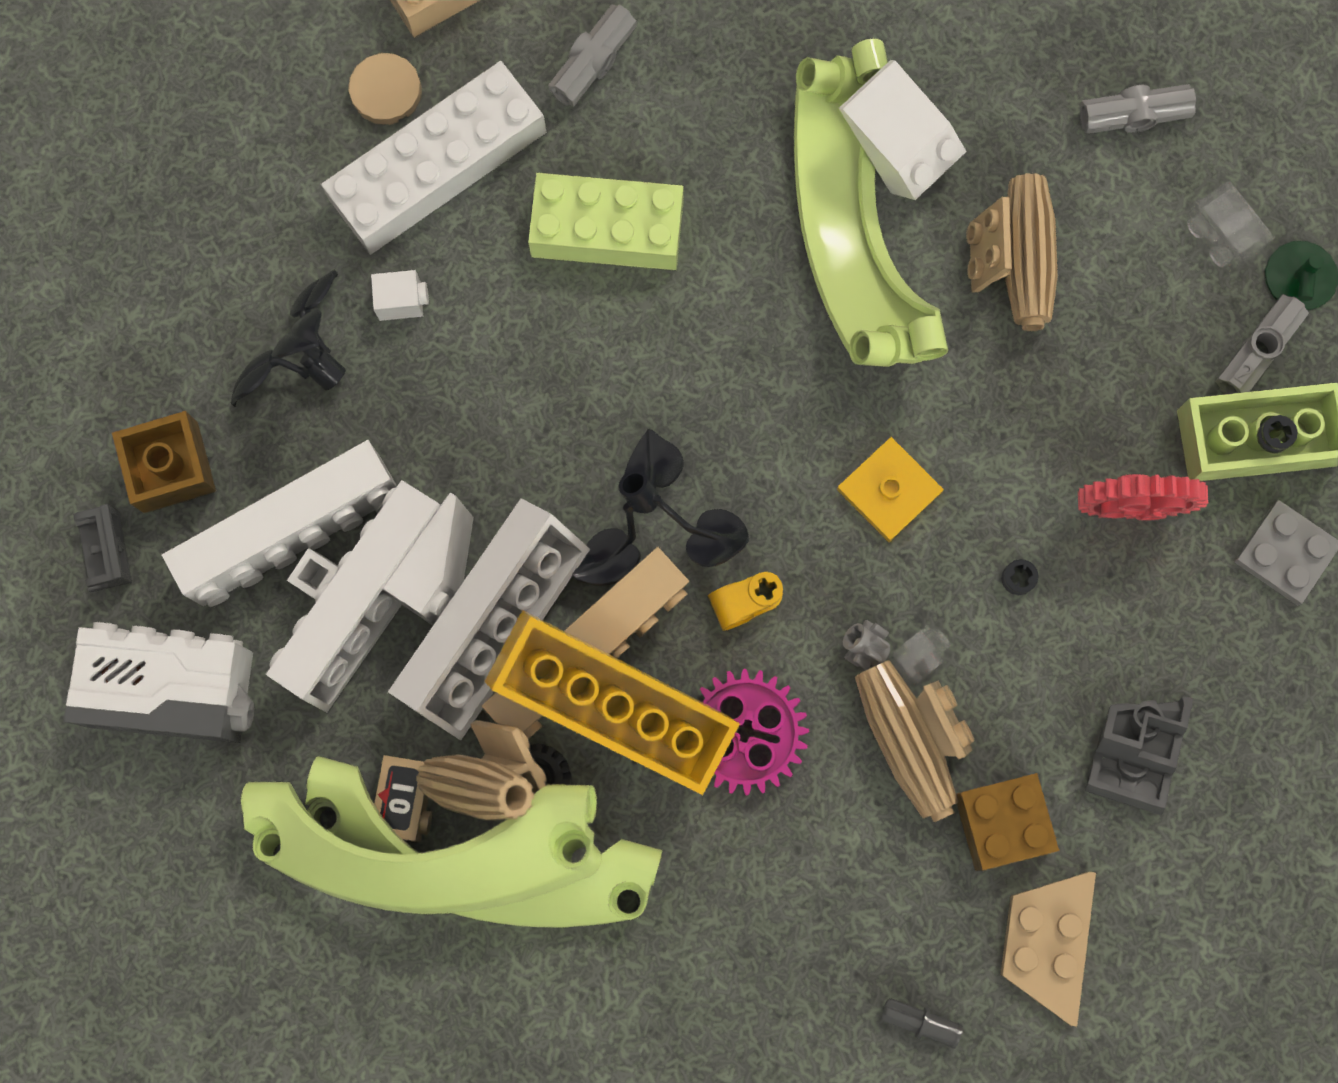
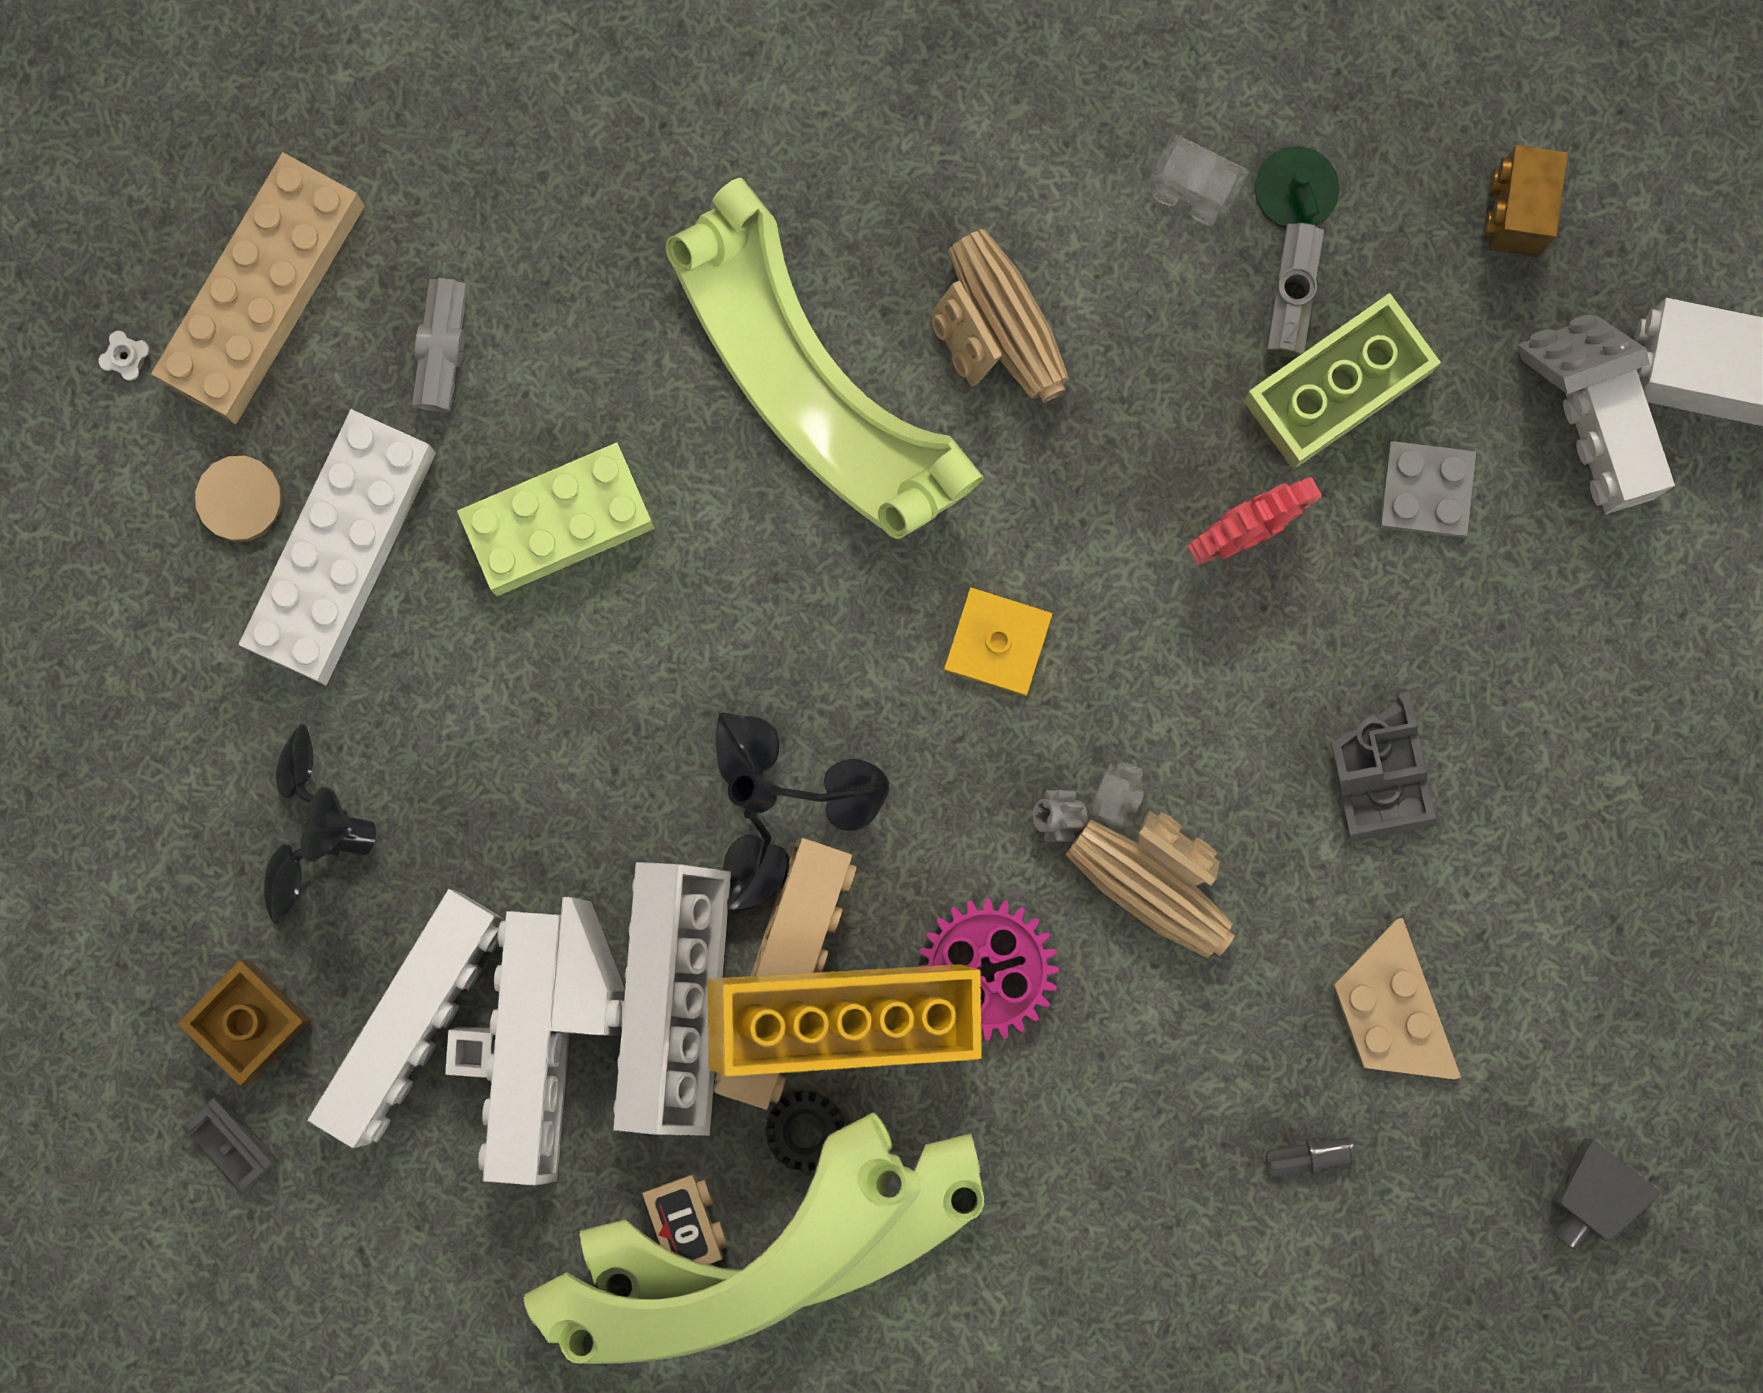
camera: 30 degrees left, 5 degrees up
white piece [63,622,254,743] -> none
white brick [371,270,429,321] -> none
tan plate [416,720,546,820] -> none
yellow piece [708,572,783,631] -> none
white slope [839,60,966,200] -> none
pearl gold brick [956,773,1059,871] -> none
black bush [1001,559,1039,596] -> none
light grey piece [1080,84,1196,134] -> none
black bush [1257,415,1298,453] -> none

